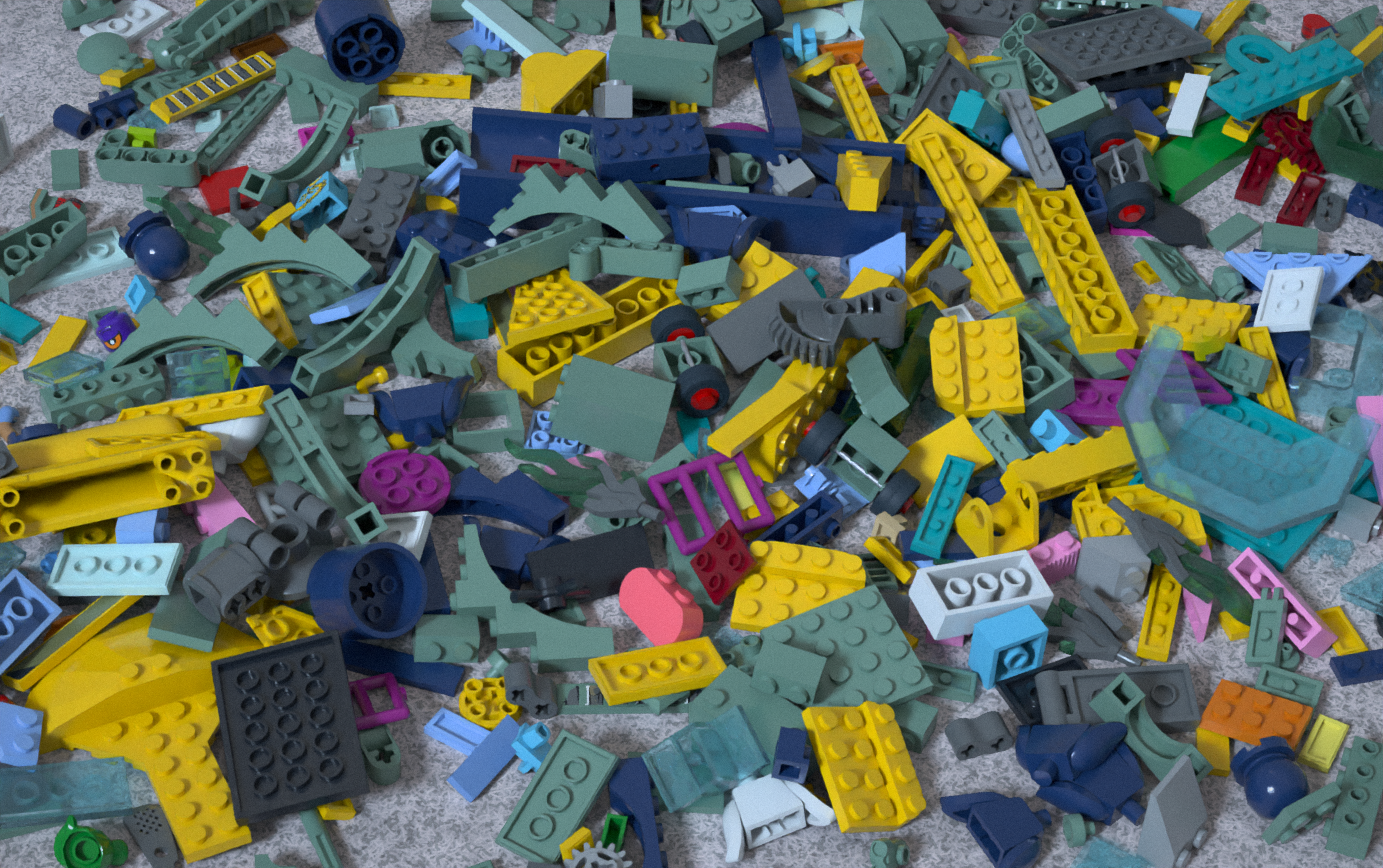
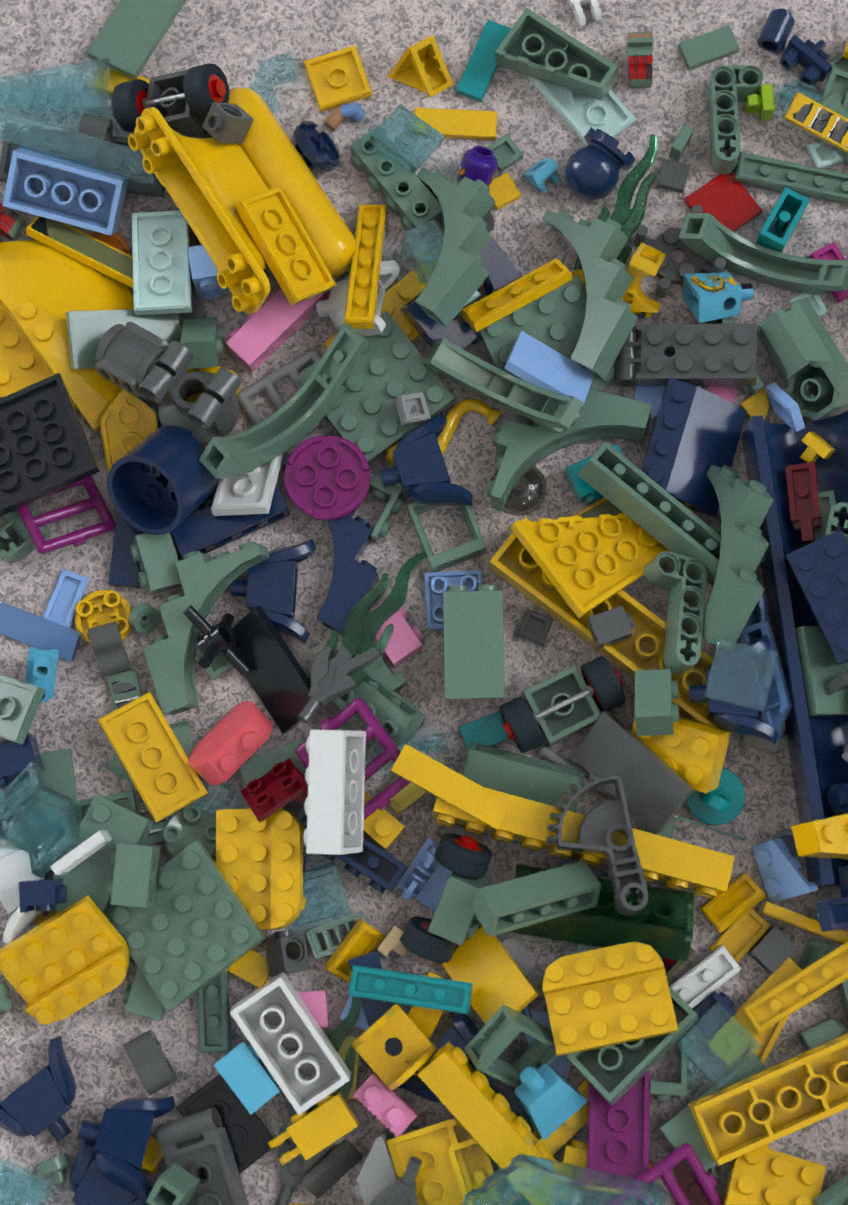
camera: 85 degrees right, 35 degrees up
none -> white tile [50,830,112,876]
none -> yellow hinge [268,1091,359,1165]
none -> white brick [303,730,366,855]
none -> dark grey brick [587,605,635,649]
none -> clear light blue tile [704,638,778,712]
none -> teal brick [755,187,810,253]
none -> yellow tile [800,432,836,463]

